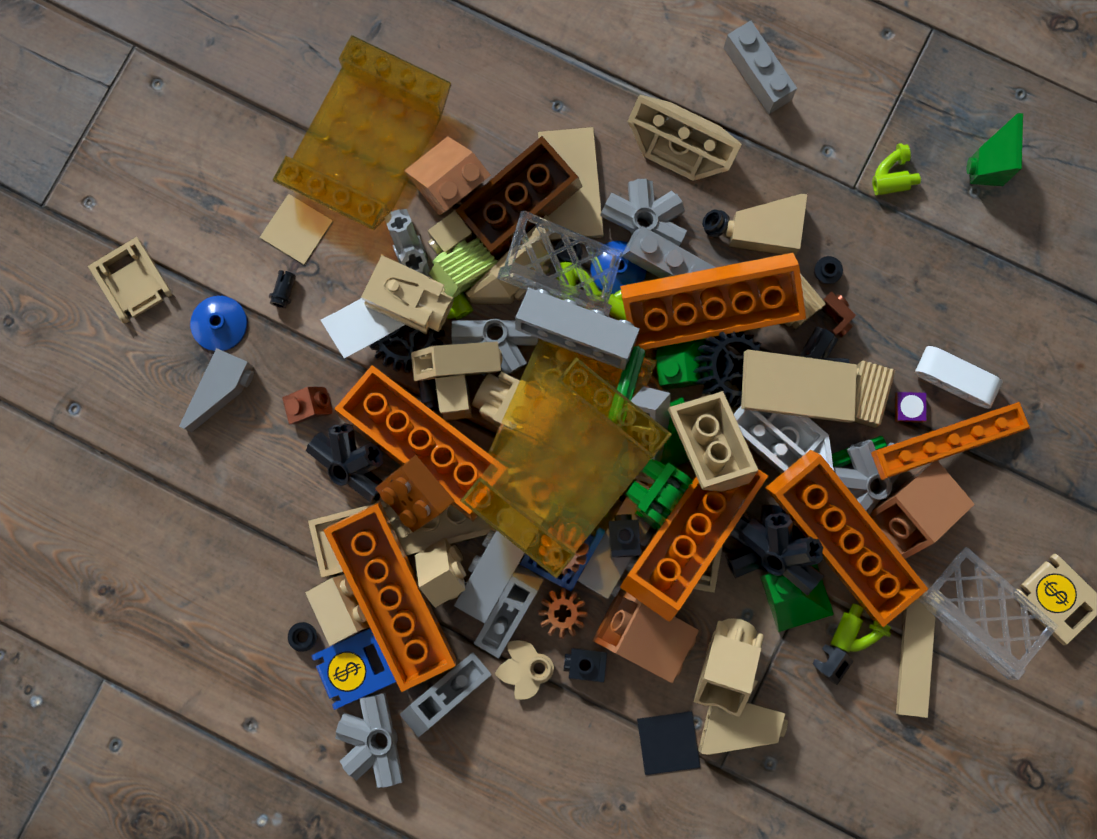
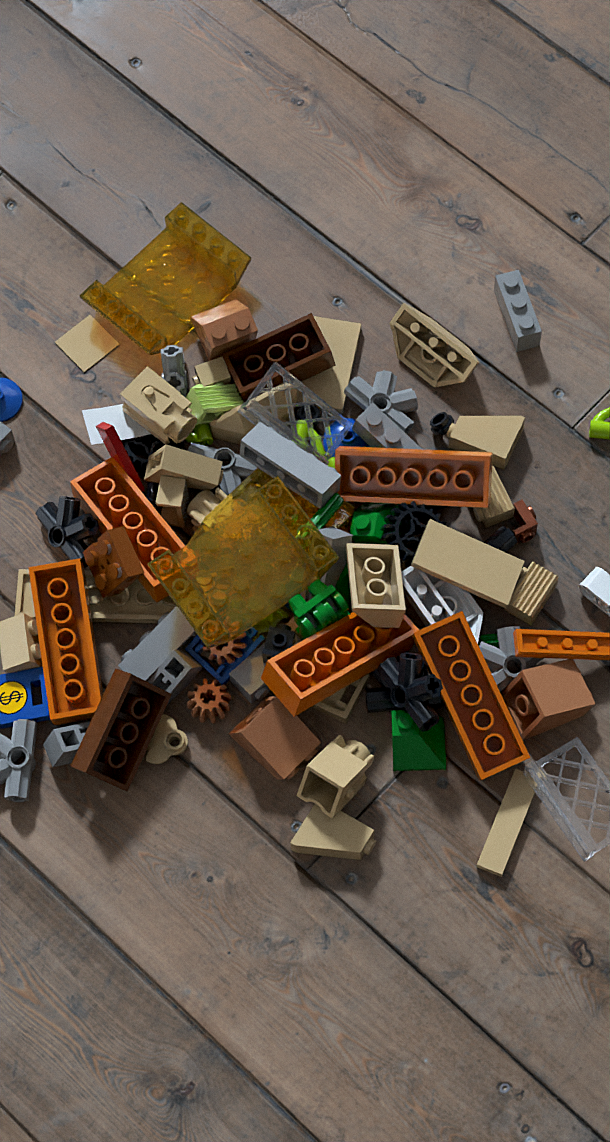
camera: 20 degrees right, 15 degrees down
black pin [268,270,296,308] -> none
copper bracket [282,387,332,425] -> none
tan brick [415,538,466,608] -> none
black brick [563,648,607,682] -> none
black sticker [637,711,700,775] -> none
black tile [812,644,854,685] -> none
black plate [814,256,843,284] -> none
lime plant [830,603,891,653] -> none
tile [895,392,926,422] -> none
none -> reddish brown brick [70,668,172,792]
none -> red tile [96,422,145,492]

